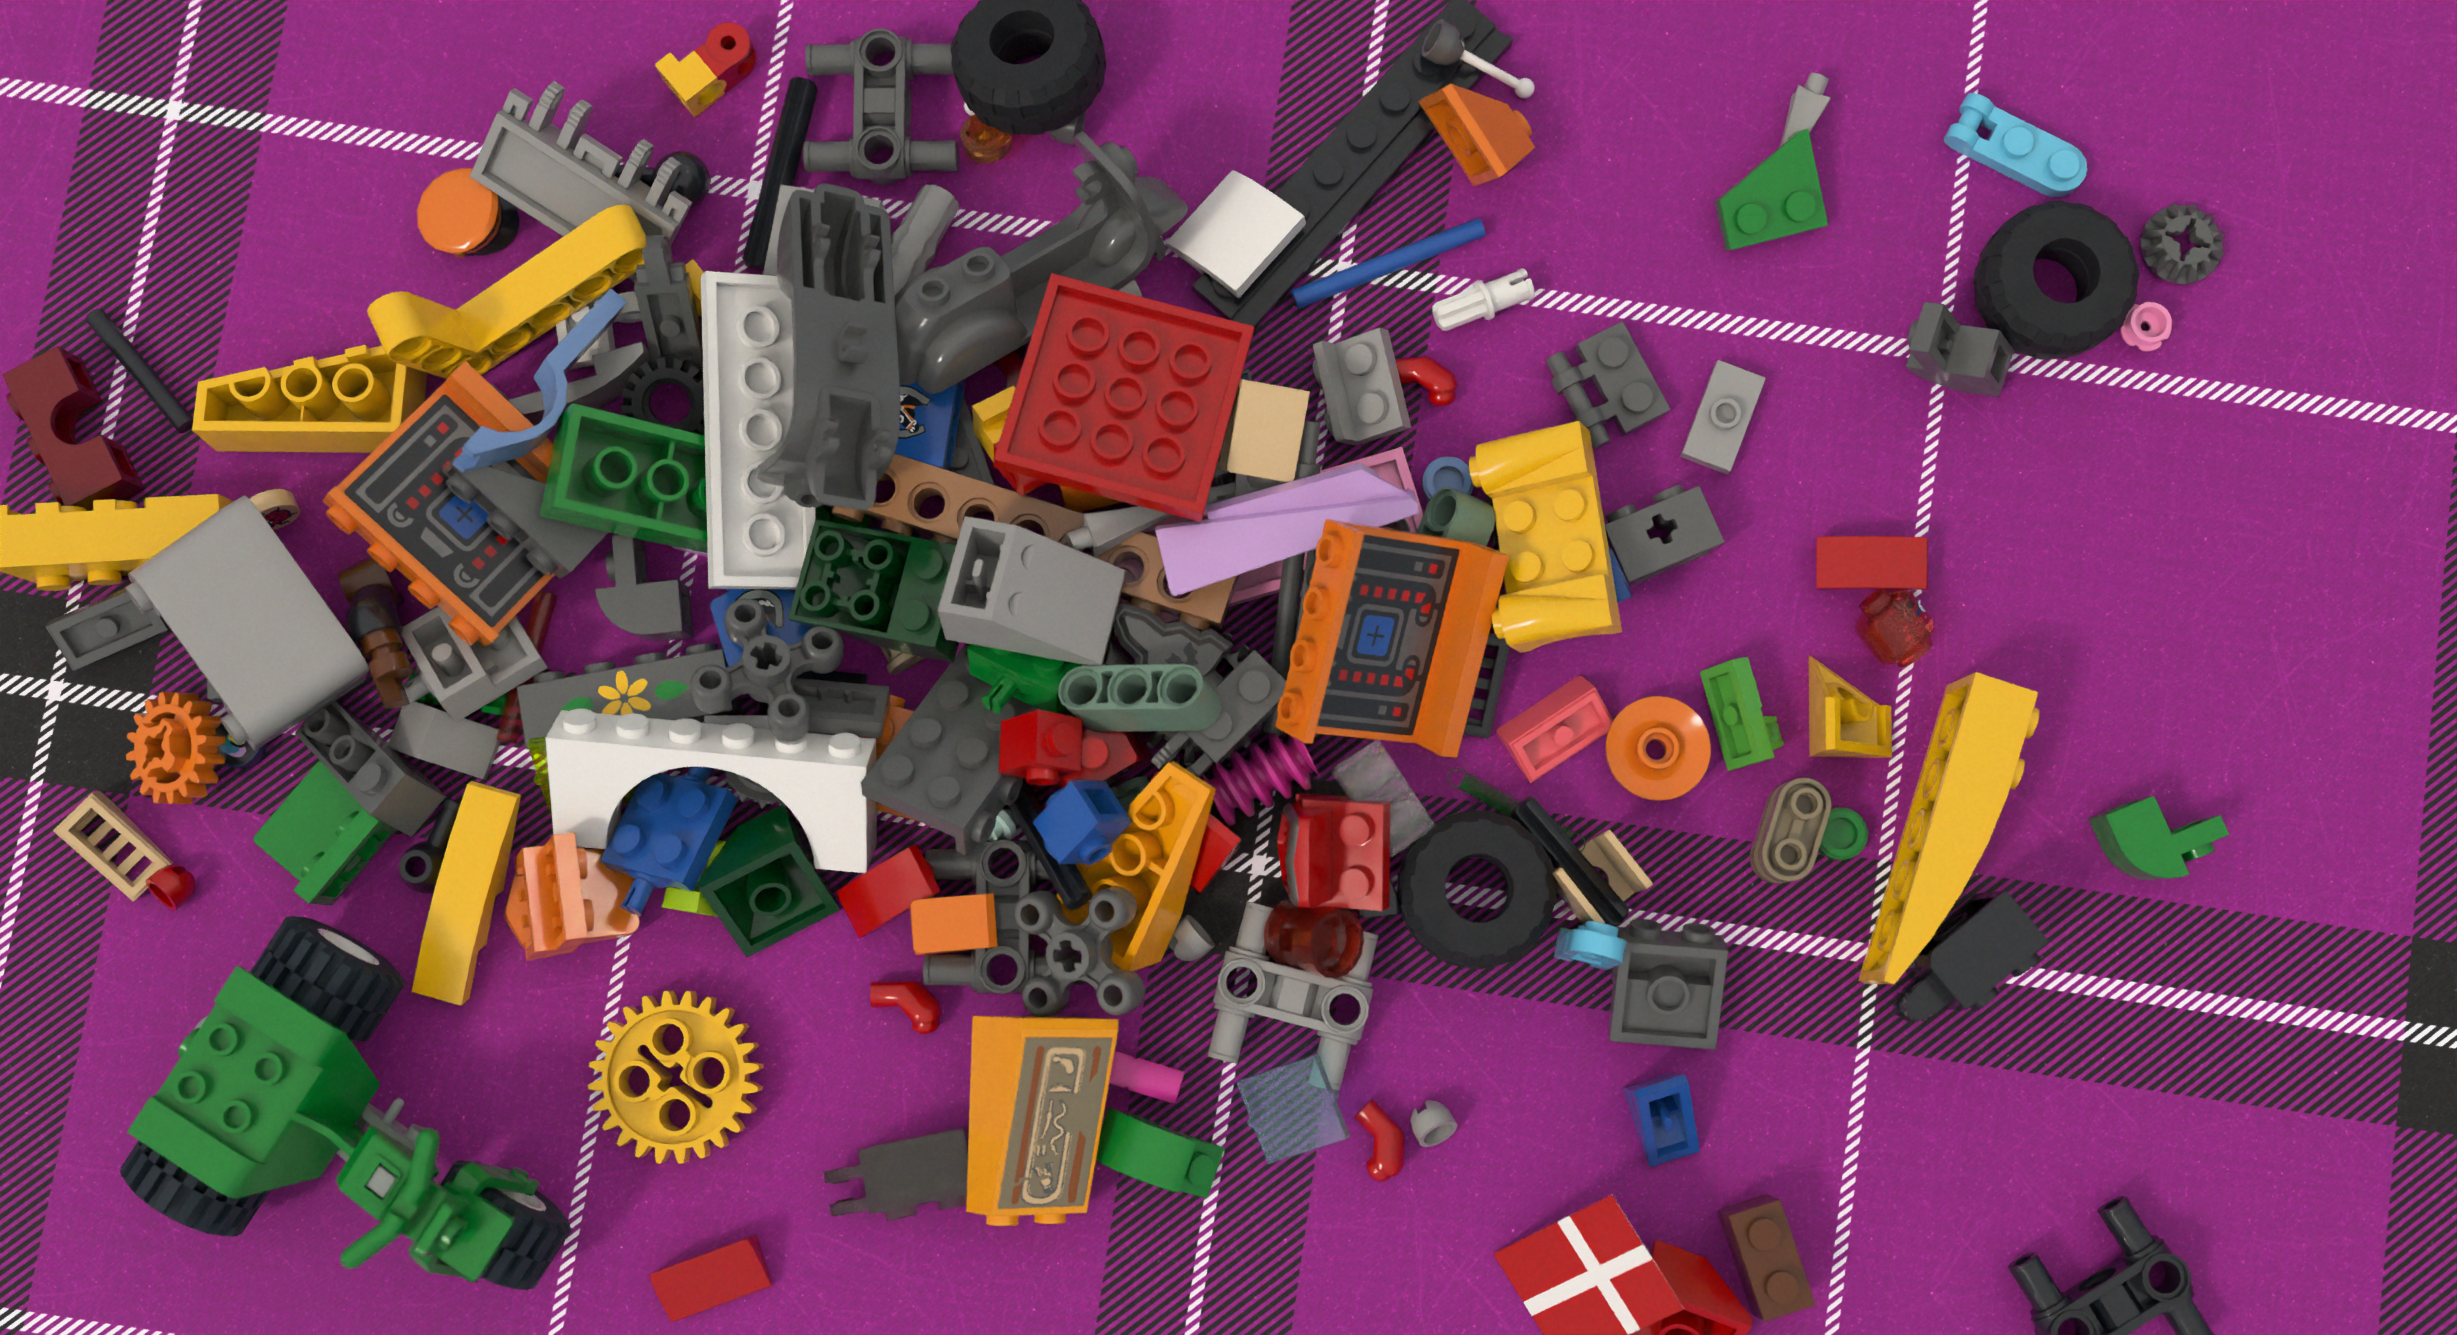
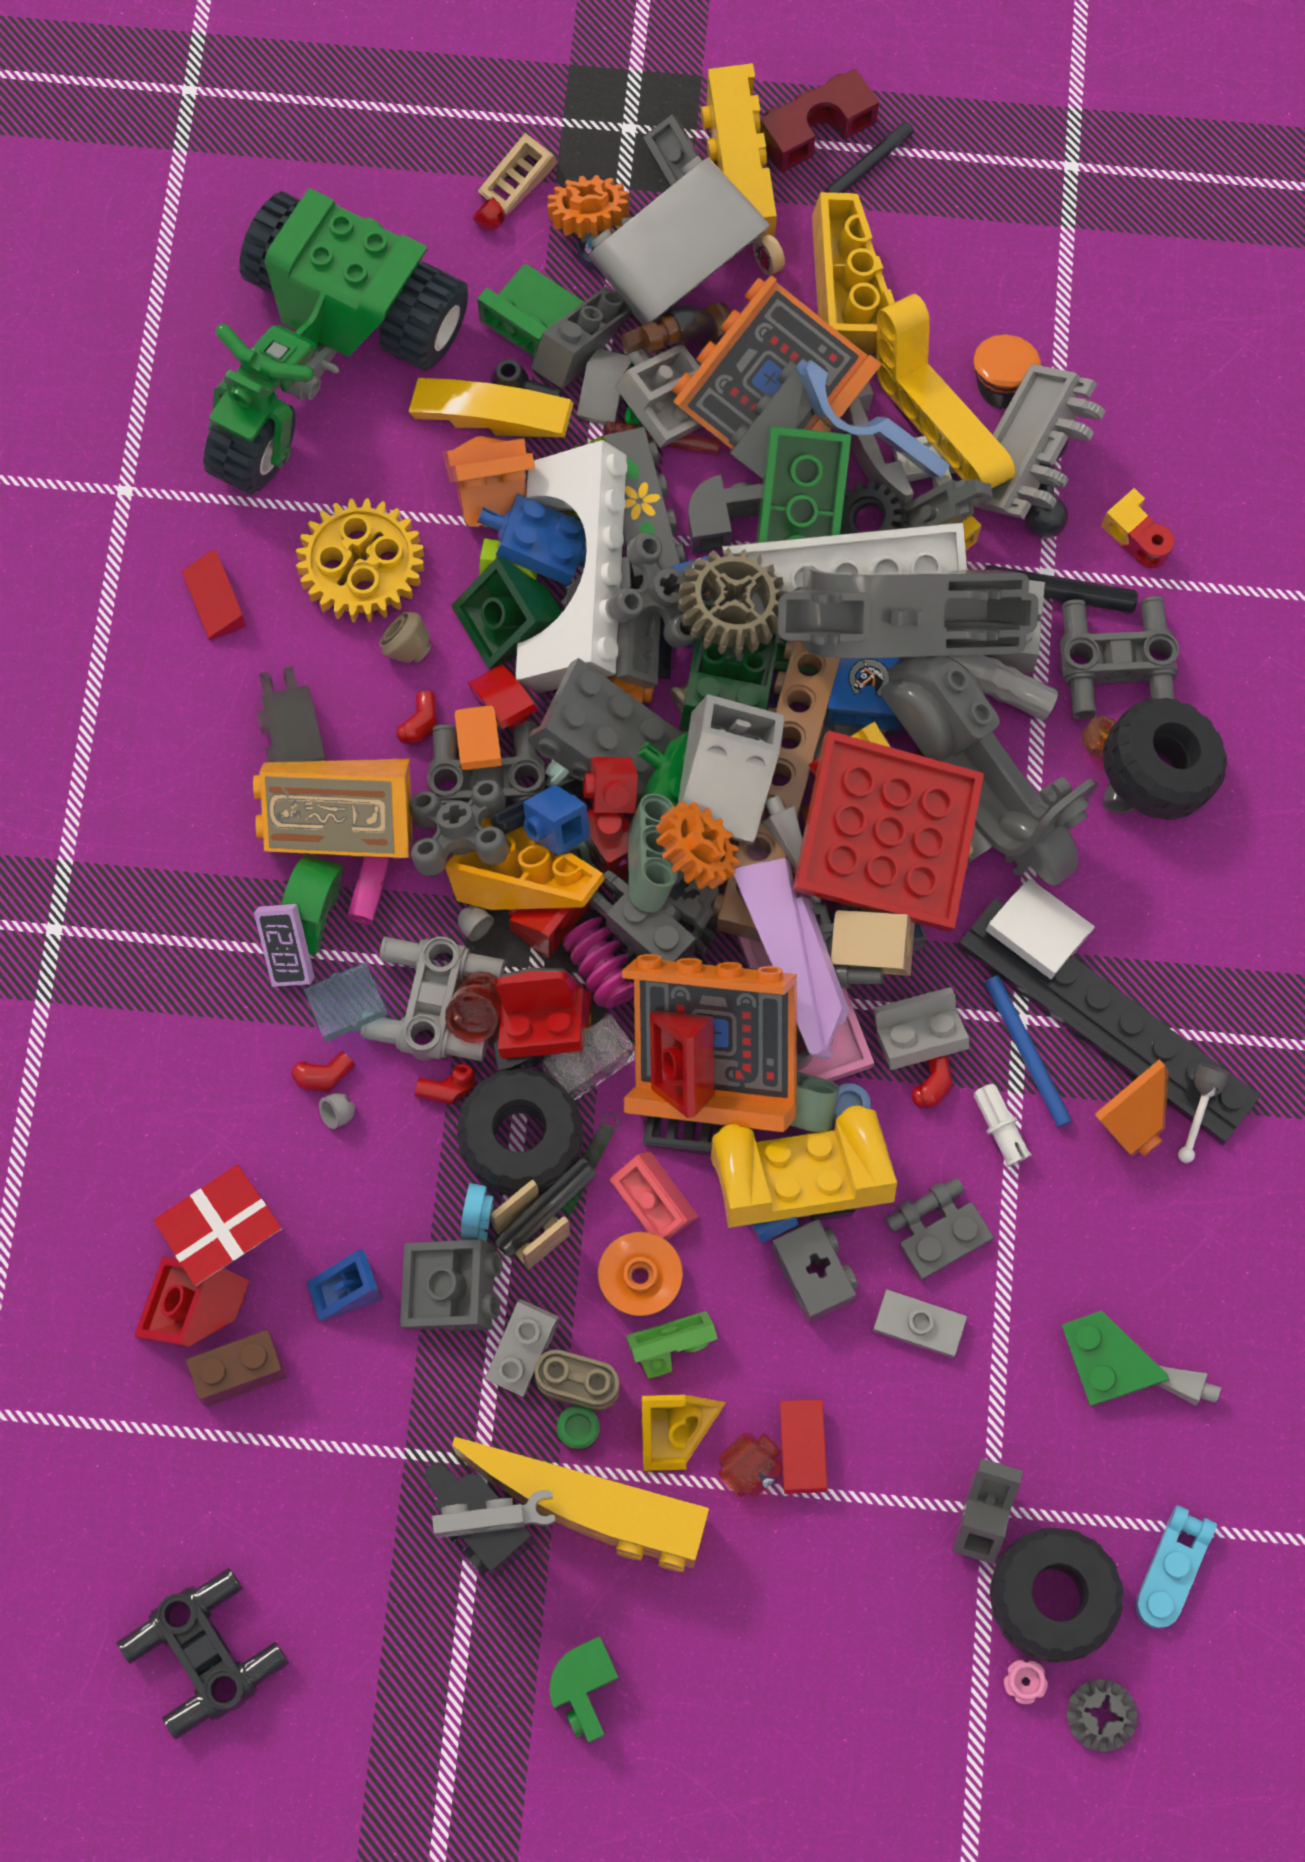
camera: 80 degrees right, 10 degrees down
none -> tile [254,904,315,987]
none -> dark tan cone [380,612,431,664]
none -> red arm [415,1064,476,1104]
none -> light grey plate [432,1490,556,1538]
none -> light grey plate [485,1299,560,1397]
none -> red slope [650,1010,715,1118]
none -> orange gear [656,801,740,889]
none -> dark tan gear [678,547,787,656]

